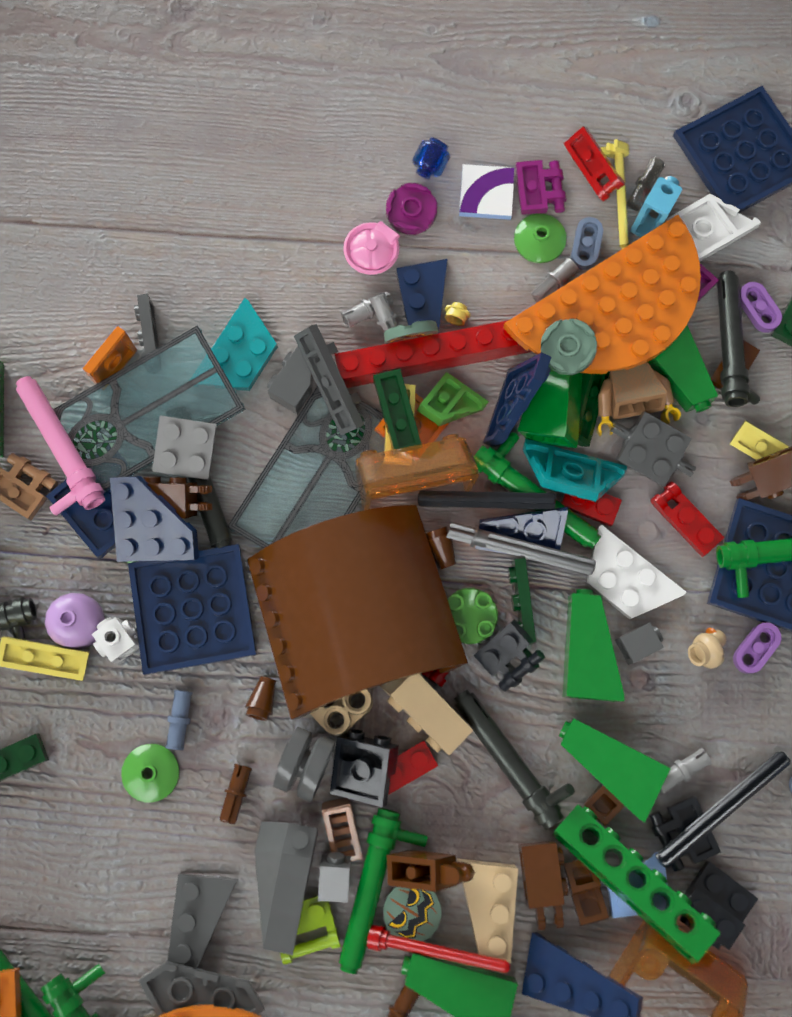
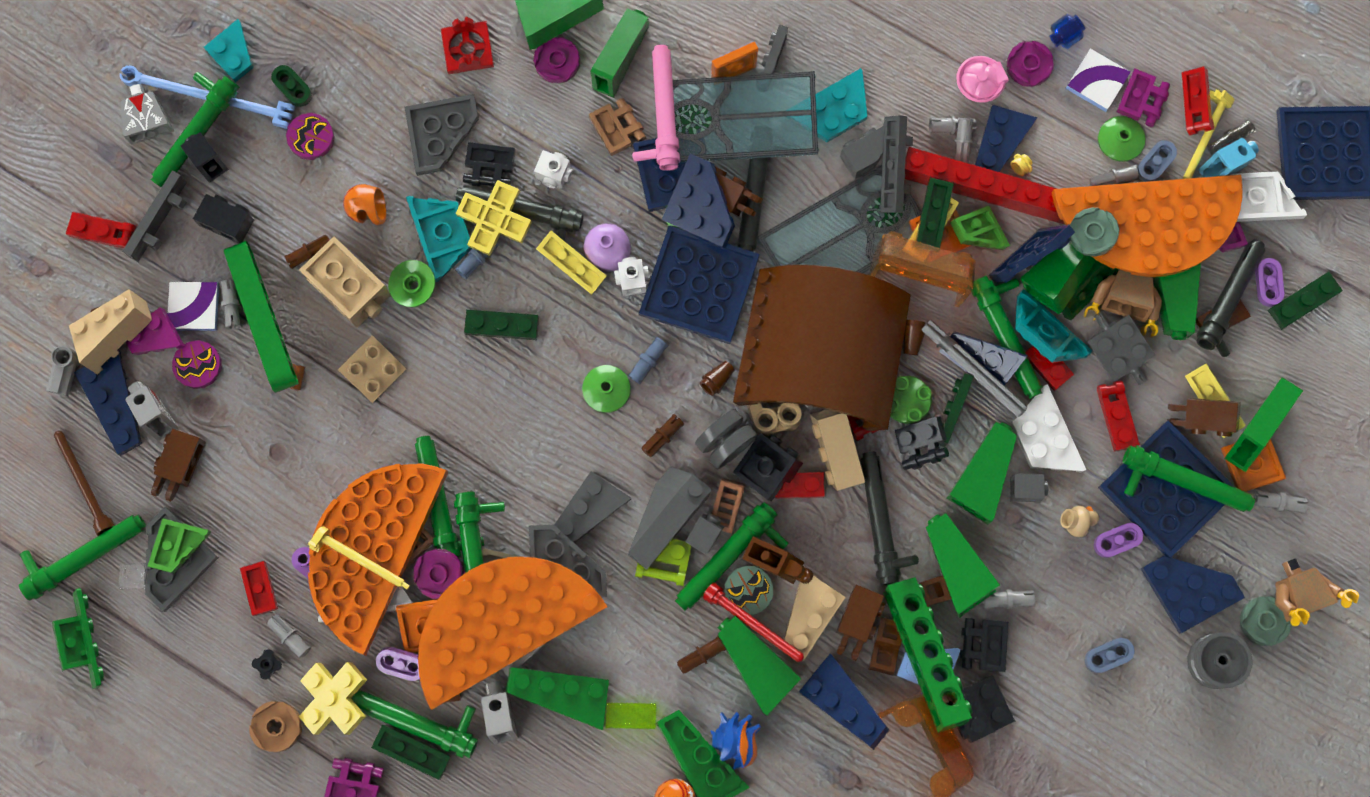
camera: 30 degrees right, 0 degrees up
light grey plate [152,416,217,480] -> none
sand green tile [384,320,439,344] -> none
black axle [418,490,556,510] -> none
black axle [656,752,791,868] -> none

